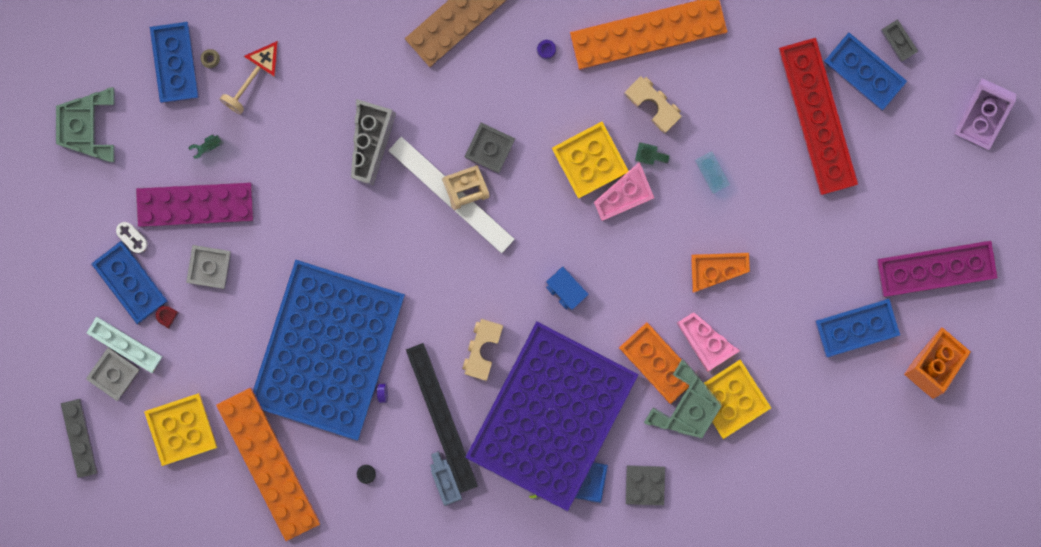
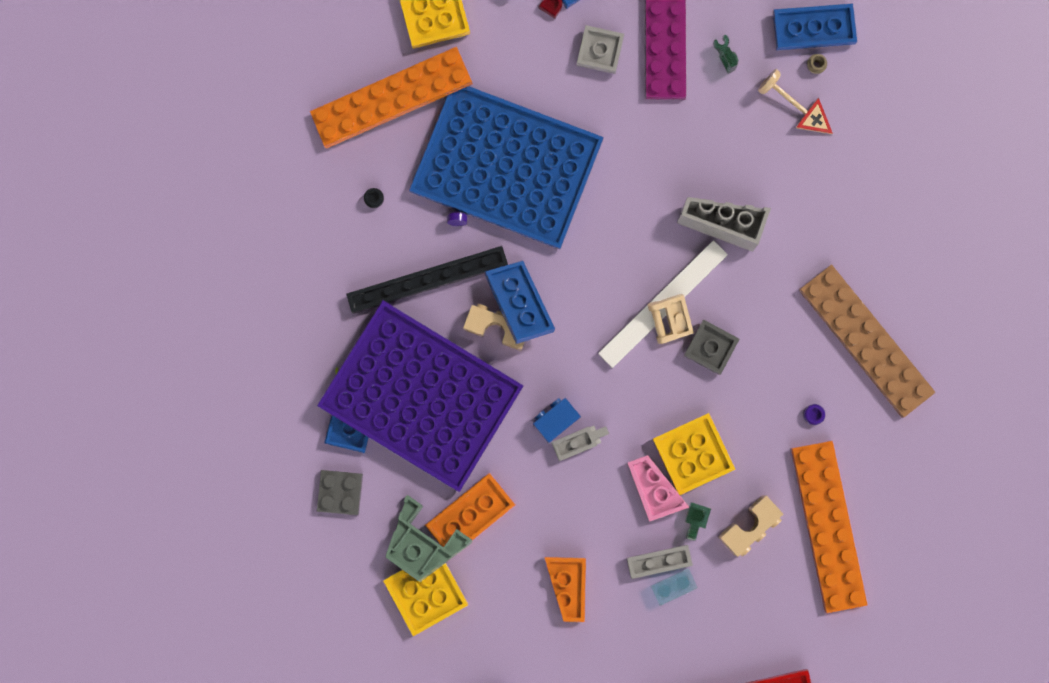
camera: 90 degrees right, 5 degrees down
sand blue hinge [430,451,462,506] -> none
bright pink wing [677,312,740,371] -> none
none -> blue plate [485,261,555,344]
none -> light grey hinge [551,426,609,461]
none -> light grey plate [626,545,693,579]

